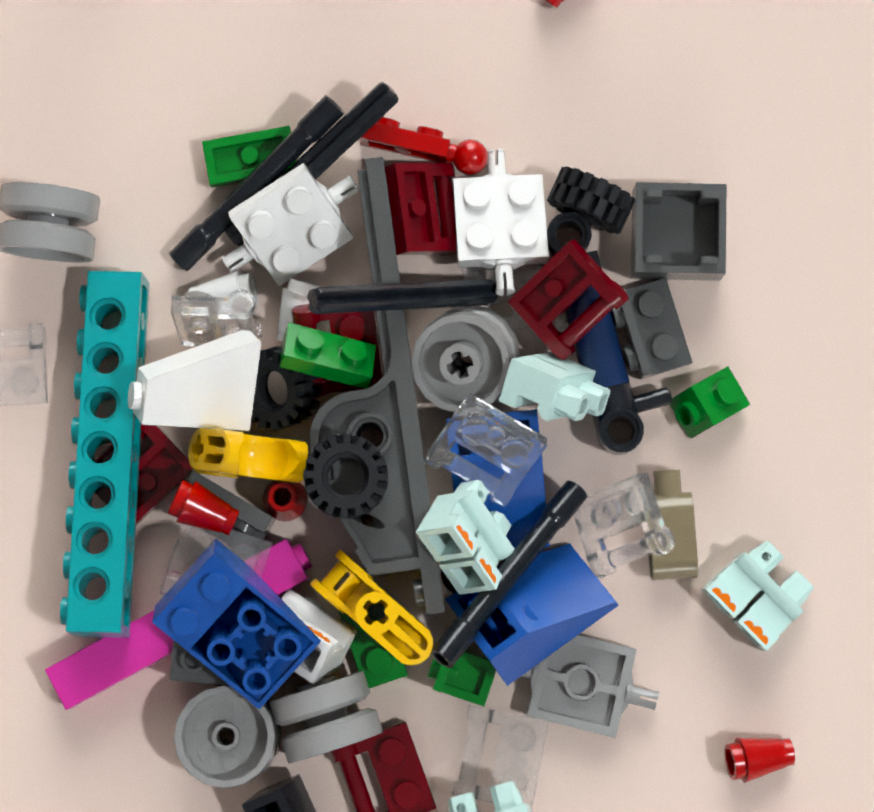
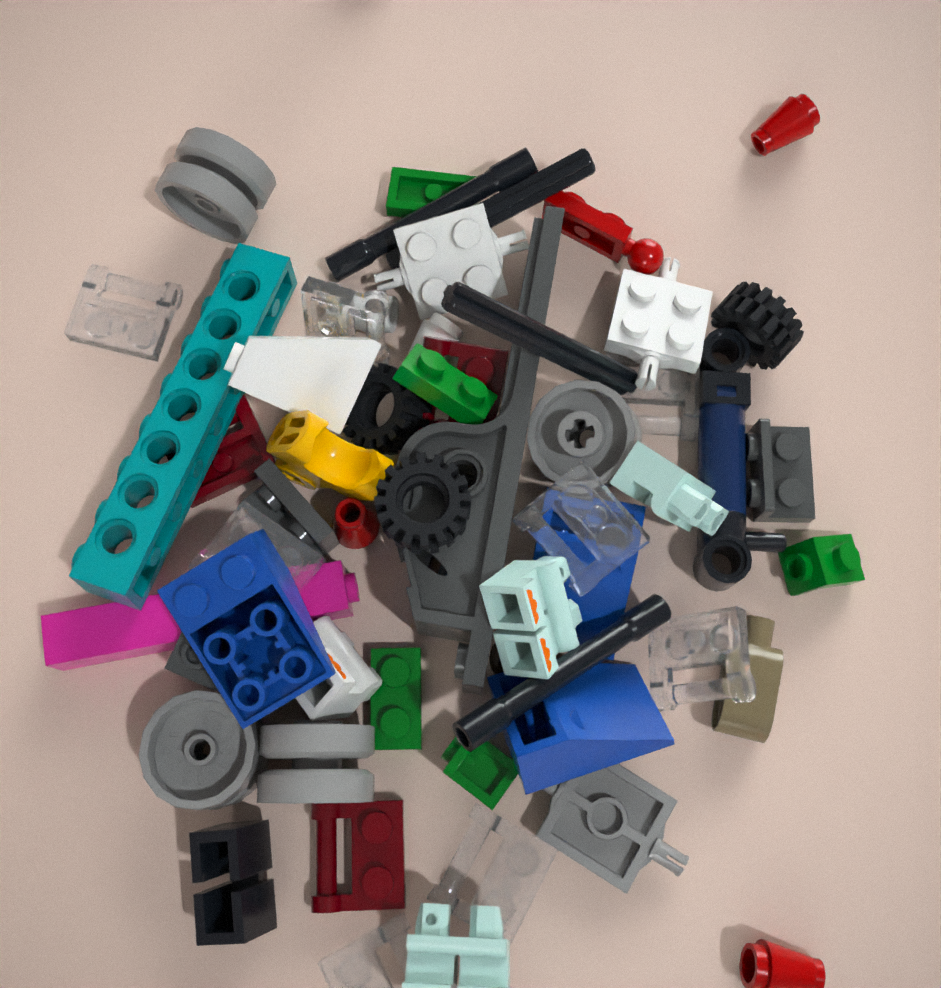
camera: 15 degrees right, 10 degrees down
red cone [167,480,240,535] -> none
yellow piece [310,549,433,665] -> none
dark red plate [385,163,457,256] -> none
dark red plate [508,239,629,360] -> none
dark grey container [631,182,727,281] -> none
light aqua hips [701,541,814,651] -> none

